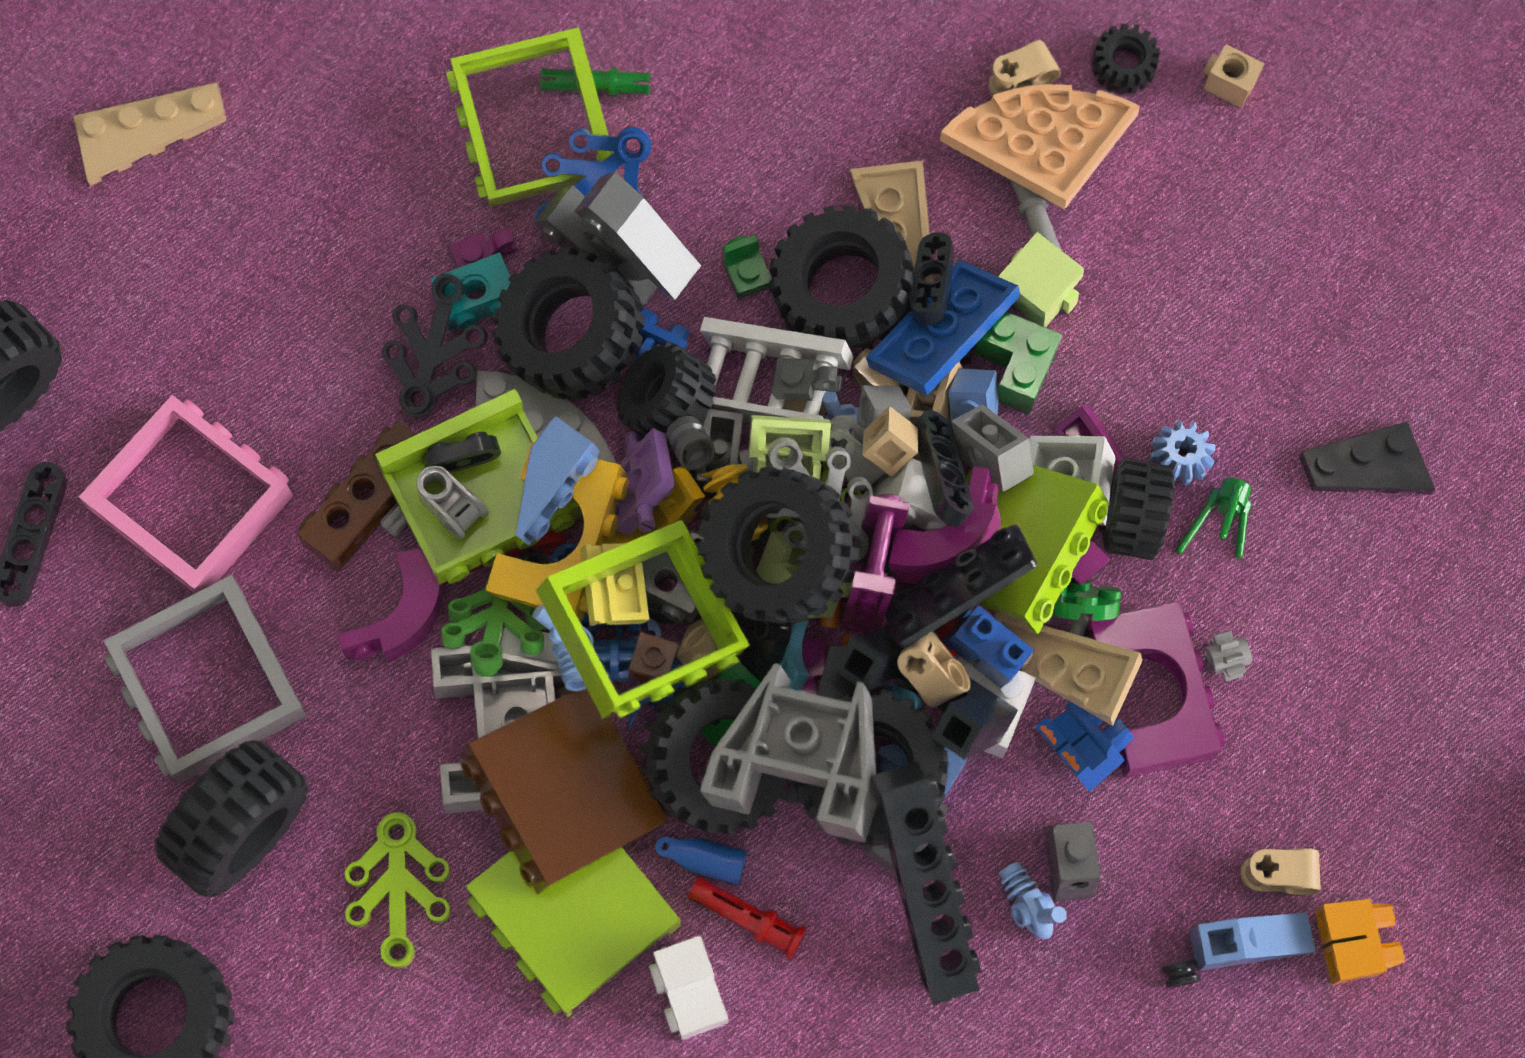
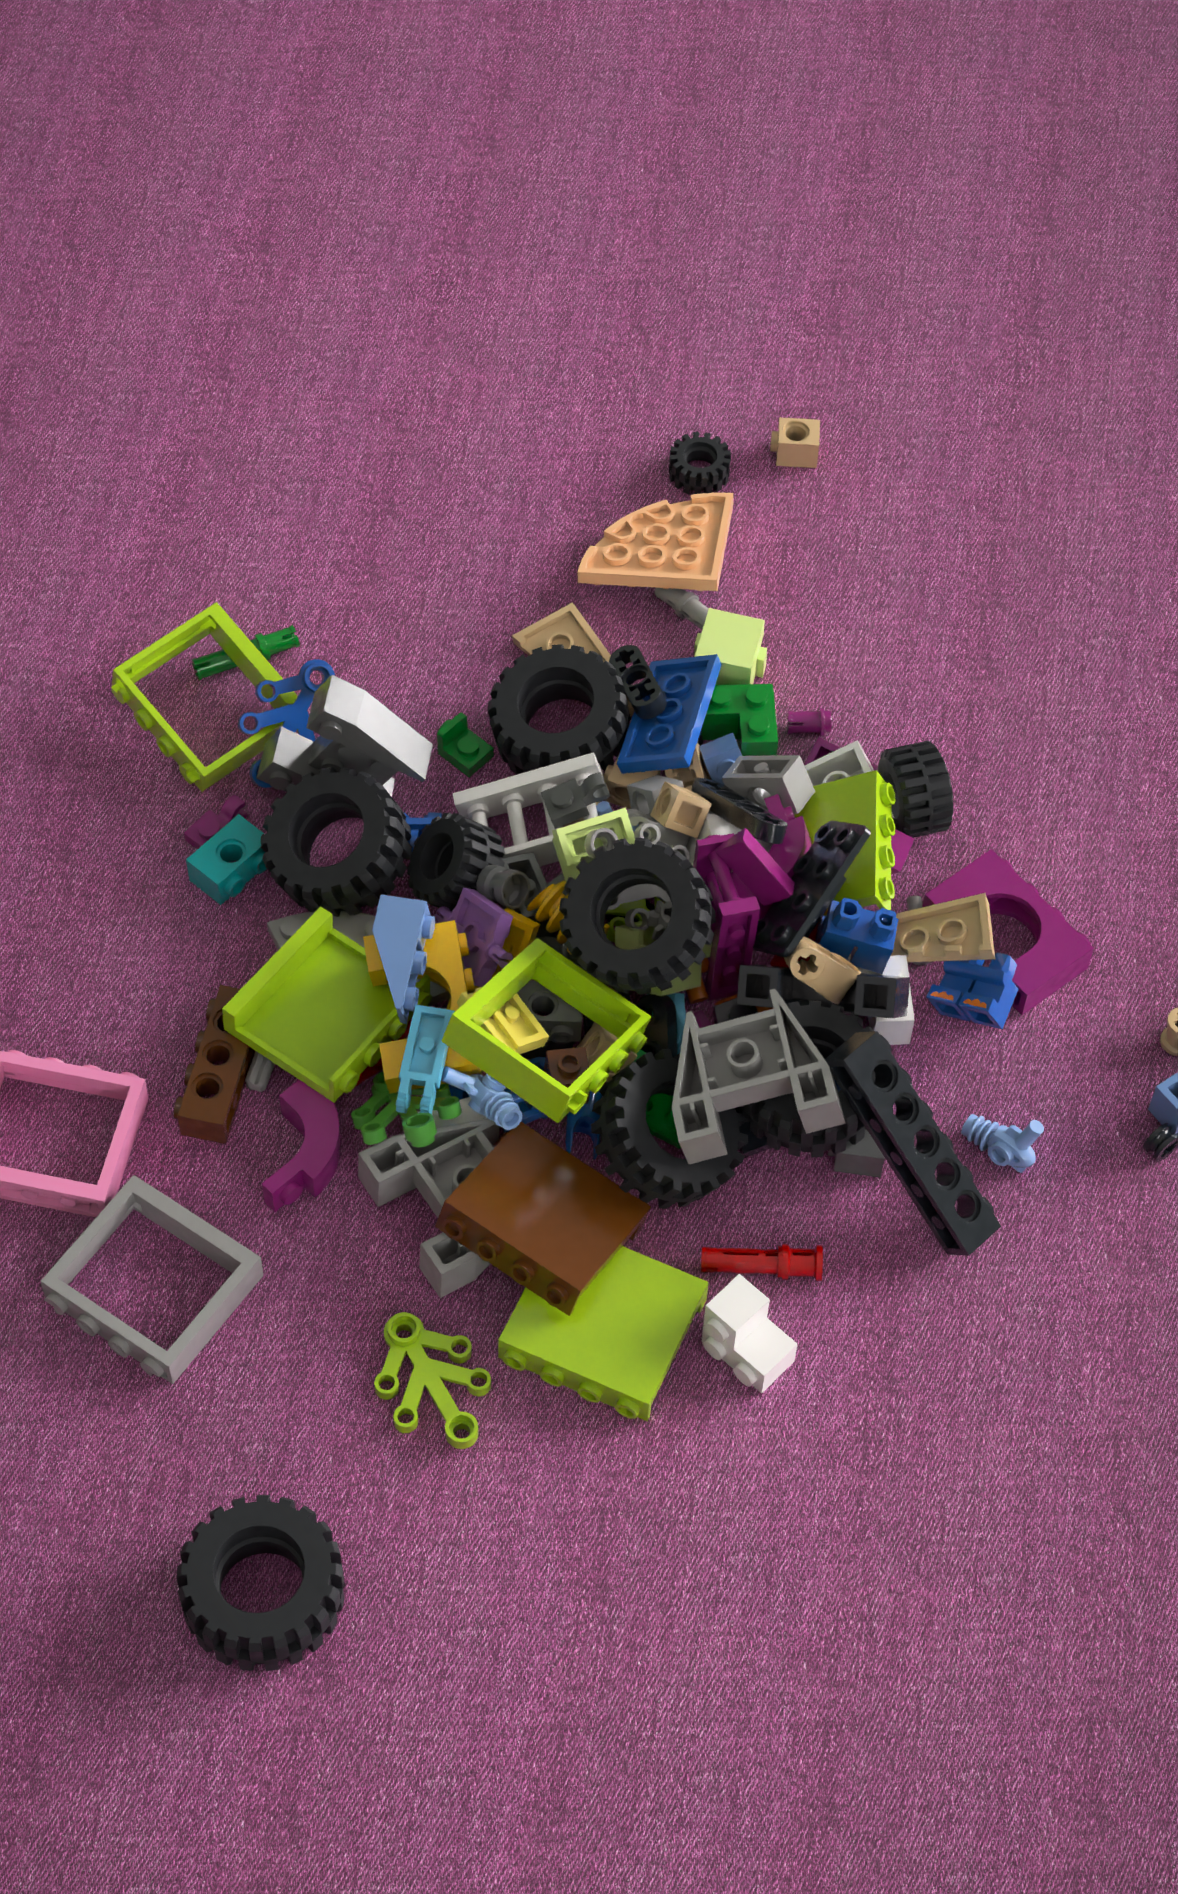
camera: 25 degrees left, 15 degrees down
black tyre [155,740,308,897] -> none
black plant [382,274,488,418] -> none
light grey piece [417,466,489,541] -> none
black plate [422,432,501,473] -> none
blue piece [655,837,748,885] -> none
tan piece [988,40,1061,96] -> none
dark grey torso [1043,821,1100,902] -> none
green plate [1052,578,1121,621] -> none
light blue gear [1150,420,1215,486] -> none
green plant [1175,477,1252,559] -> none
light grey gear [1204,630,1252,682] -> none
black wing [1299,421,1435,494] -> none
none -> medium azure hinge [396,1004,455,1114]
none -> magenta slope [715,828,795,906]
none -> magenta pin [787,707,832,736]

